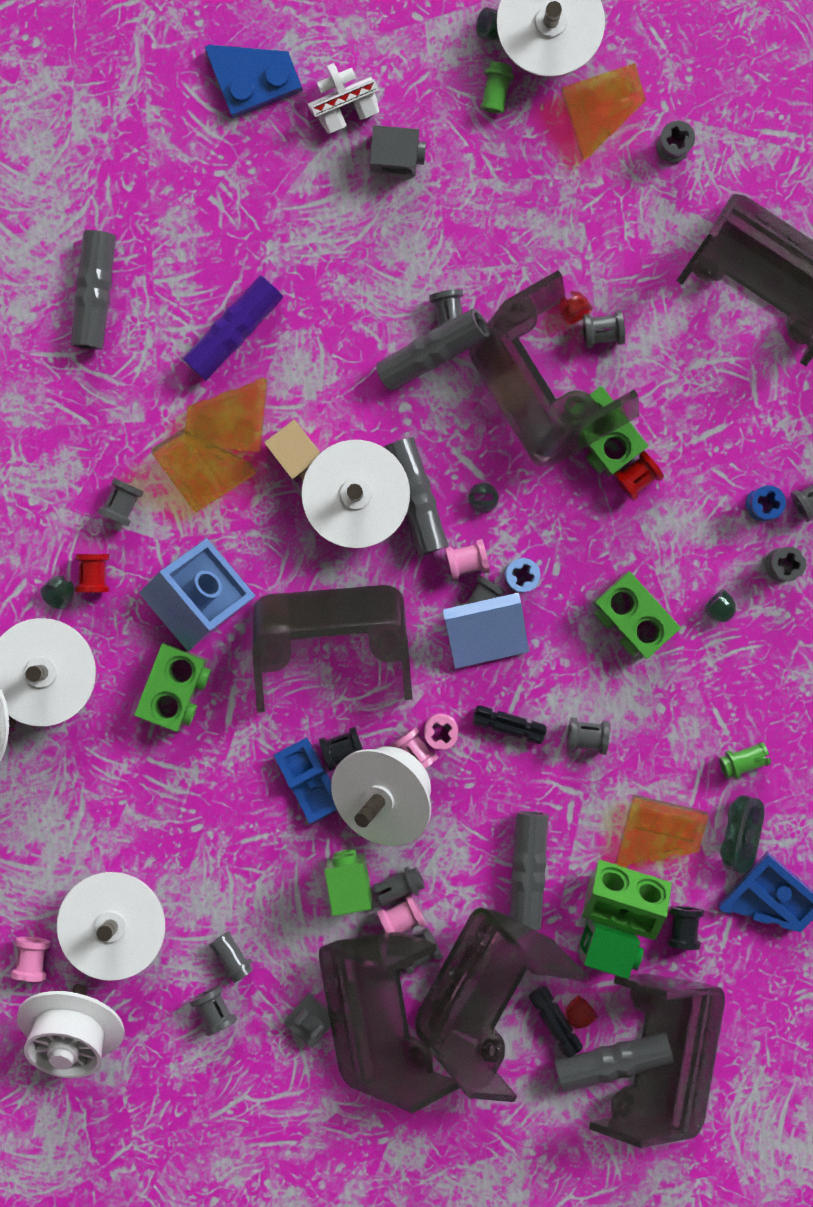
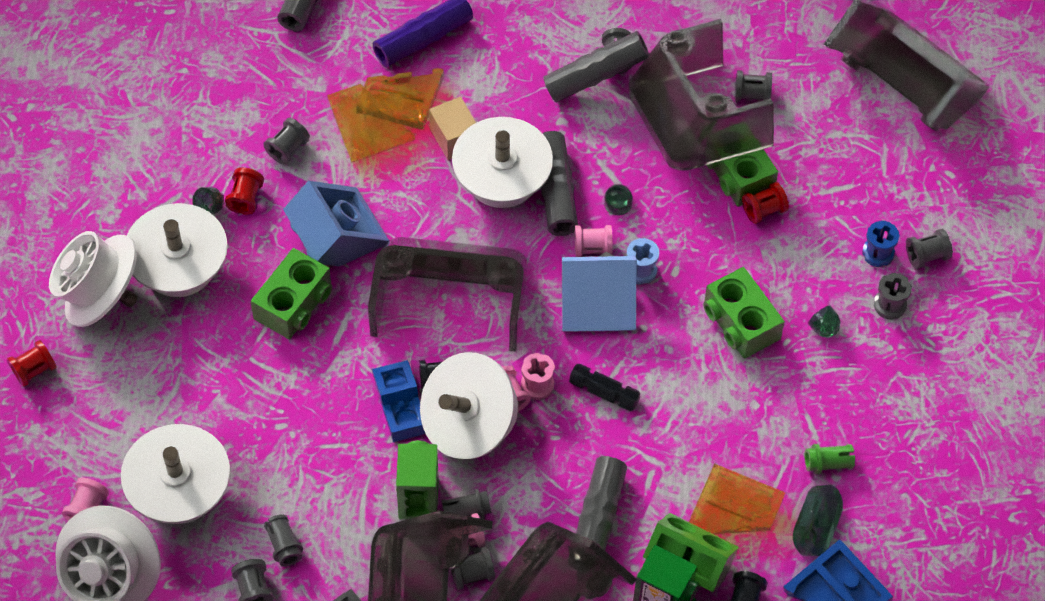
camera: 10 degrees right, 30 degrees down
clear red hinge [559,291,593,325] -> none
dark grey bush [567,717,610,755] -> none

